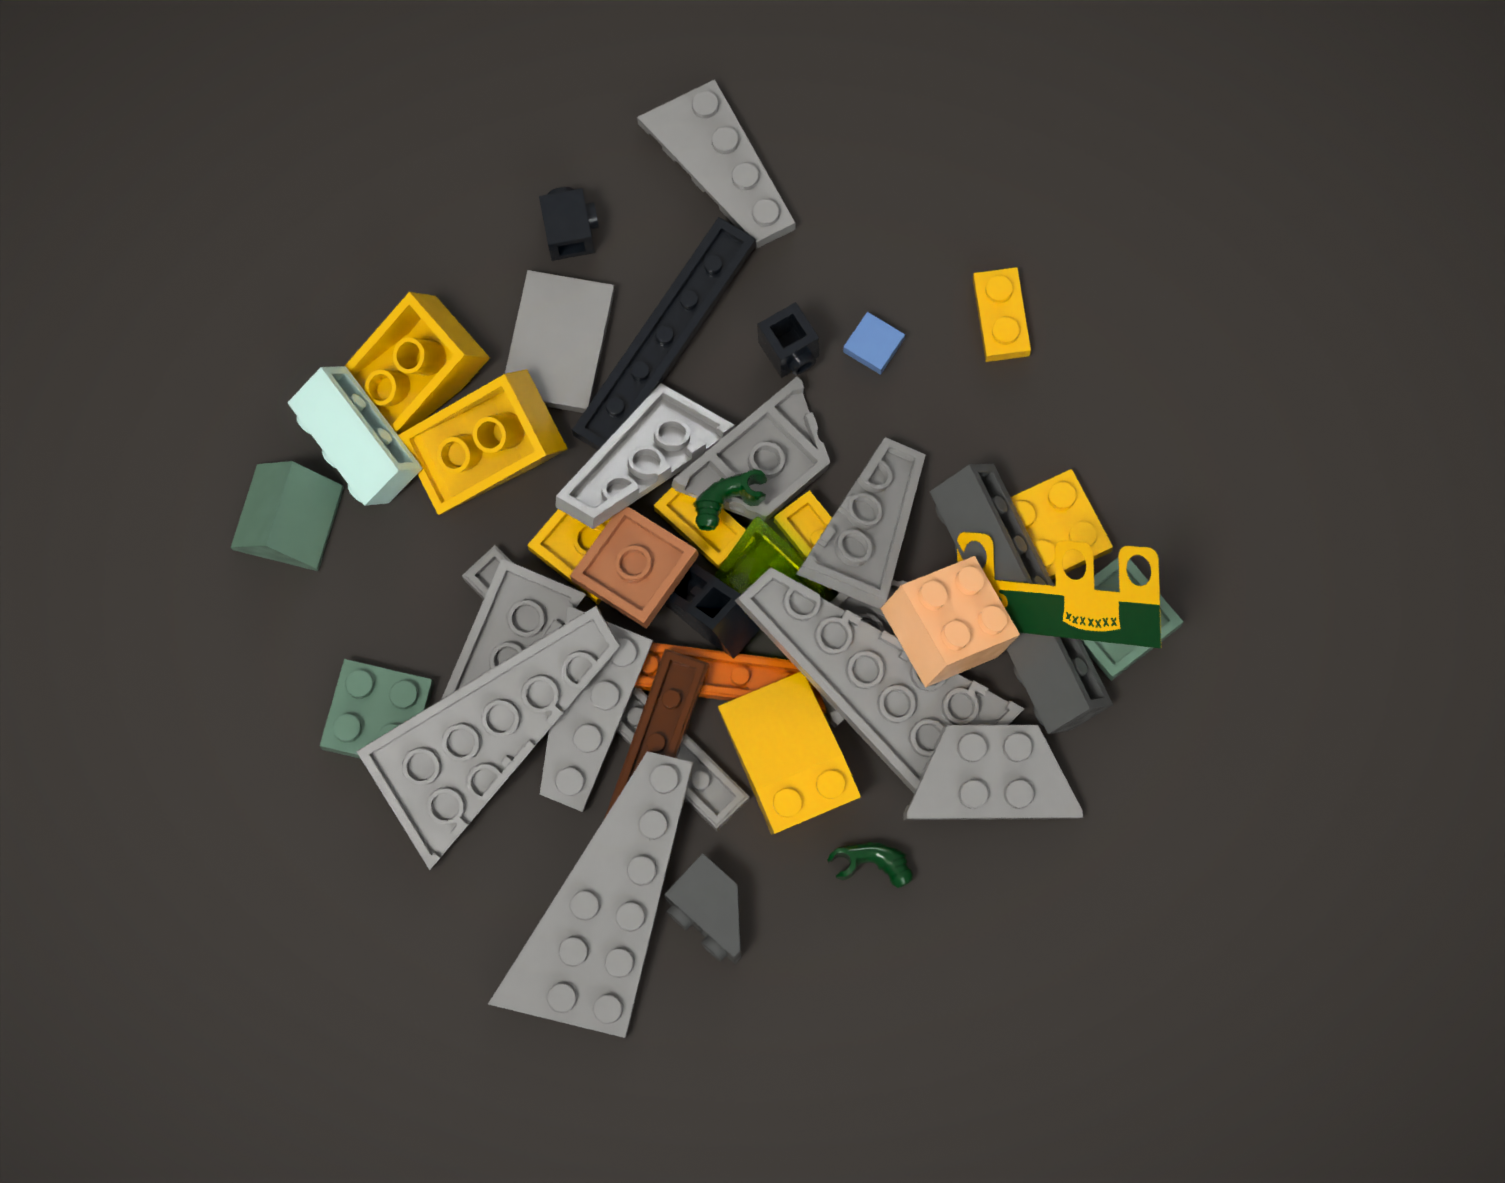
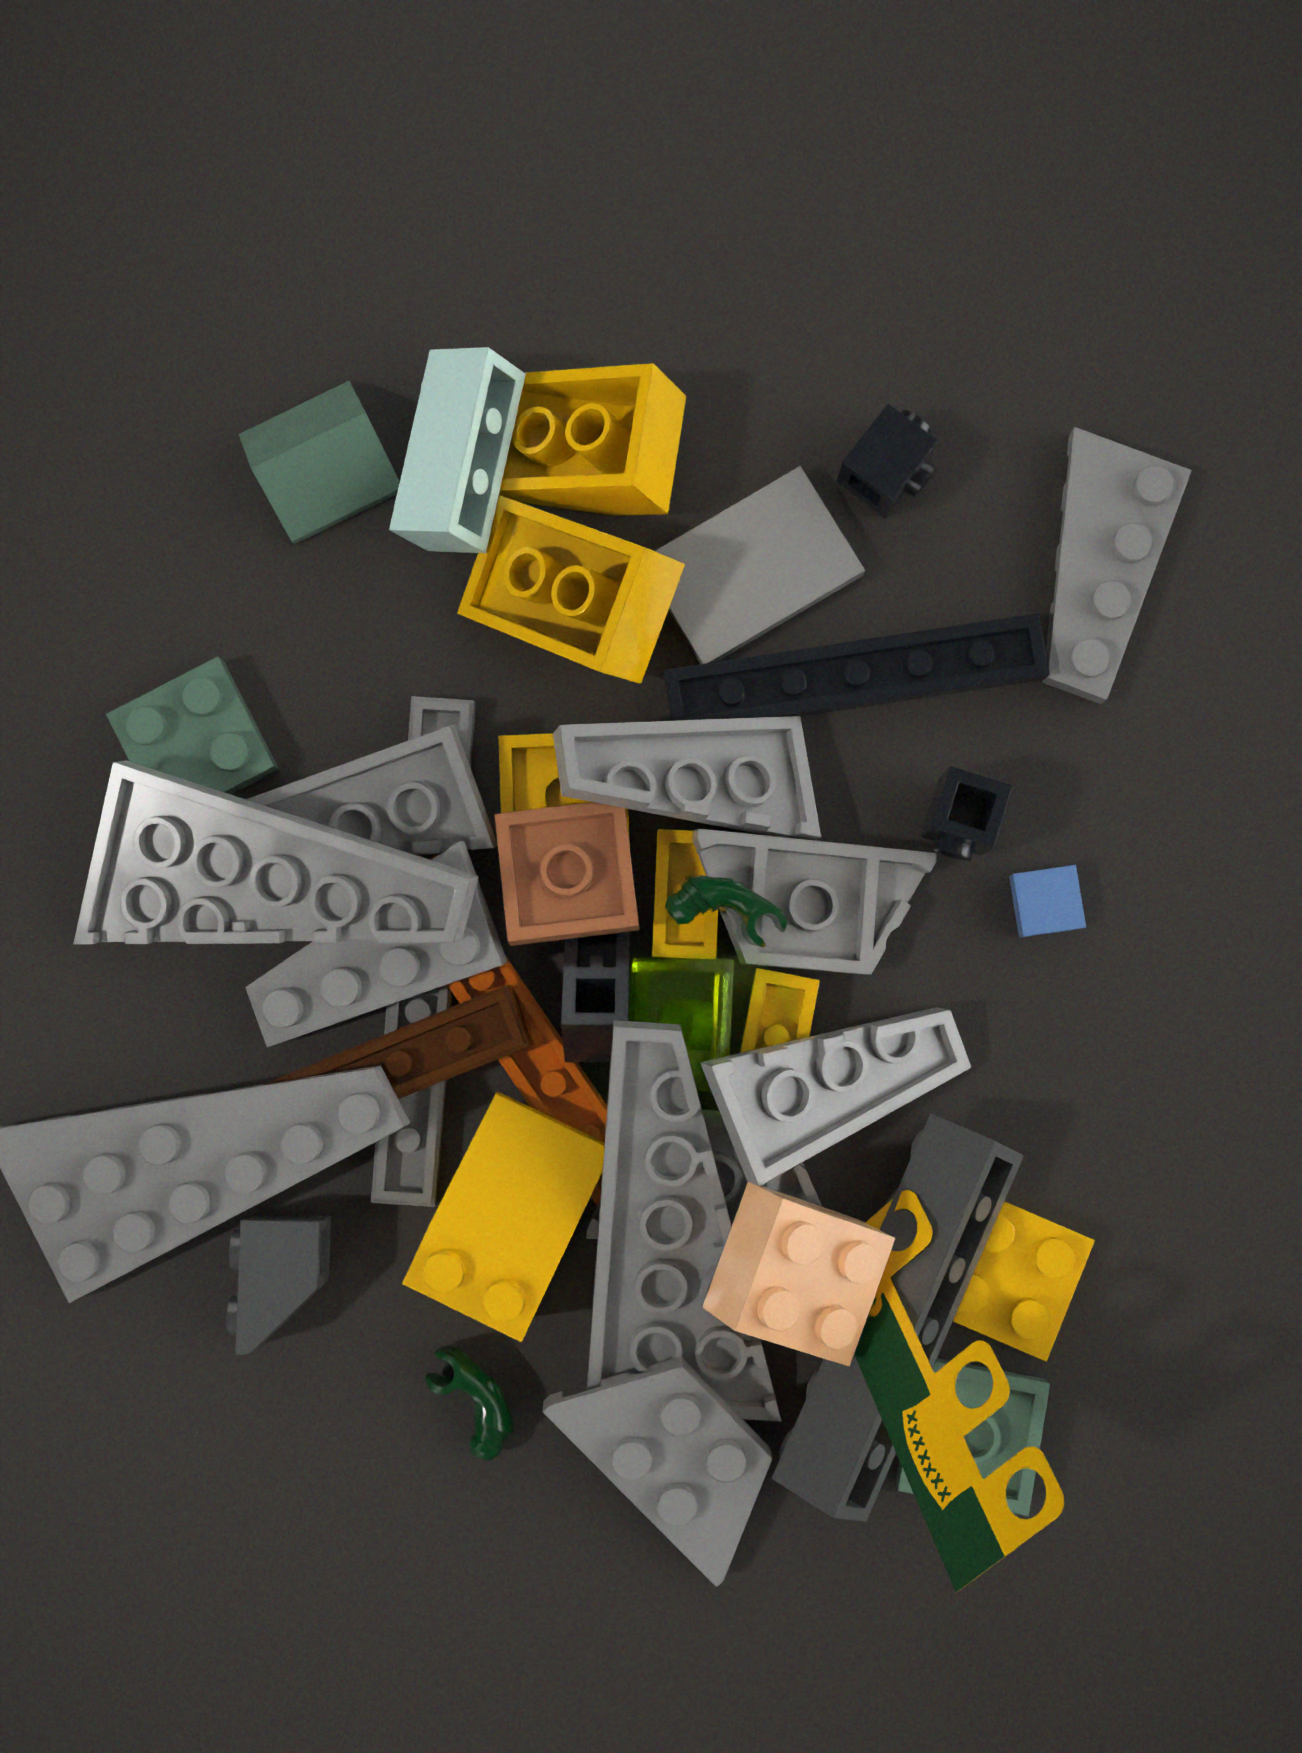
camera: 50 degrees right, 10 degrees up
yellow plate [973,267,1031,362] -> none

